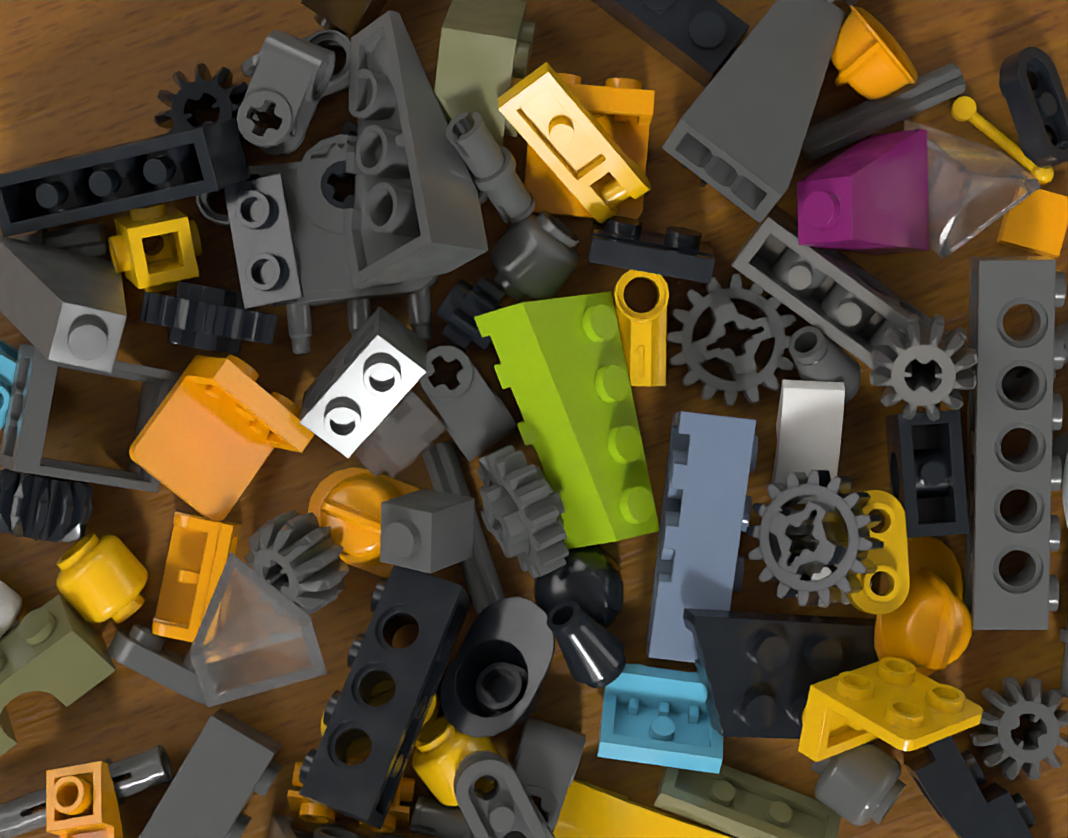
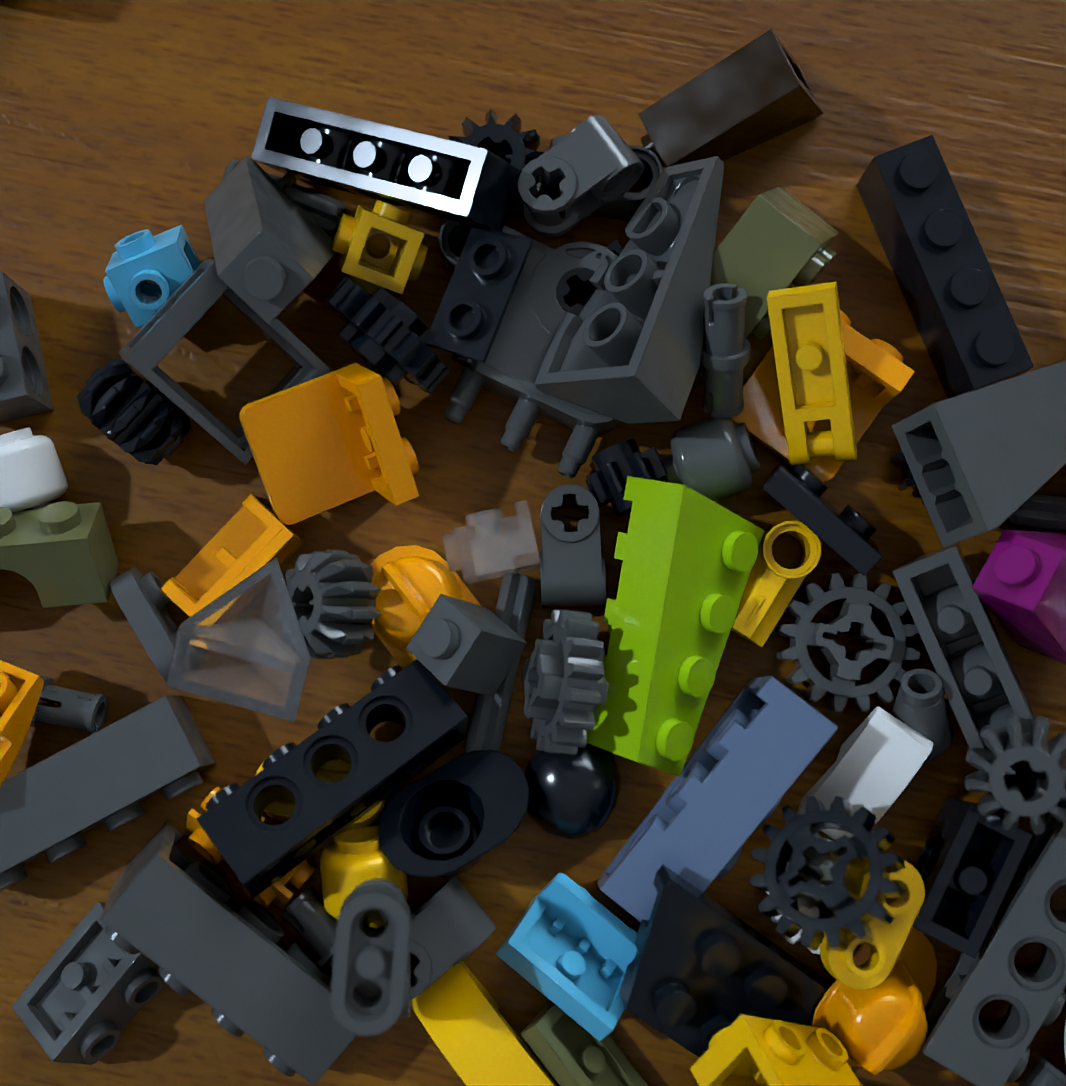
camera: 30 degrees right, 5 degrees down
yellow head [56,532,148,624] -> none
brick [299,306,427,458] -> none
black cone [546,601,626,688] -> none

